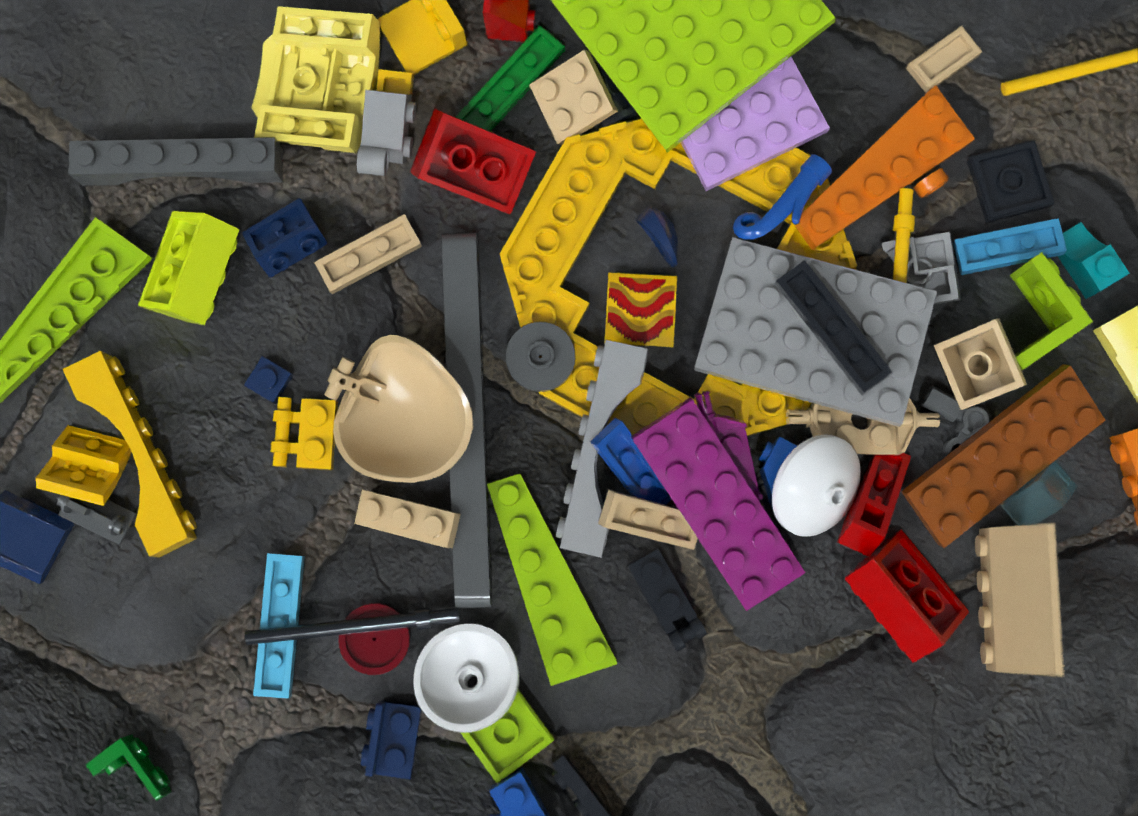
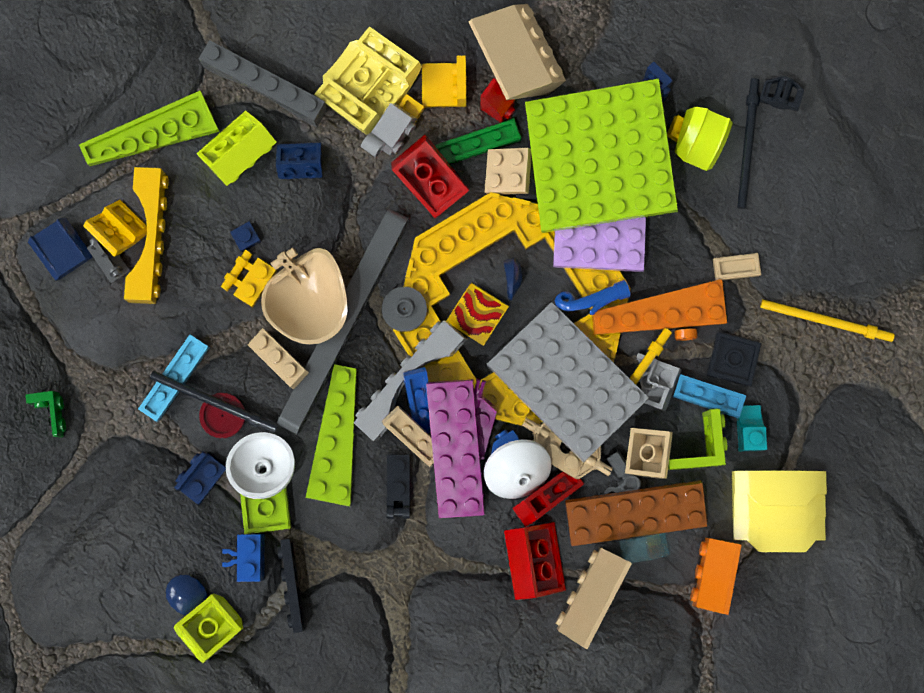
camera: 25 degrees right, 0 degrees up
tan plate [314,214,422,294] -> none
black plate [775,260,893,396] -> none

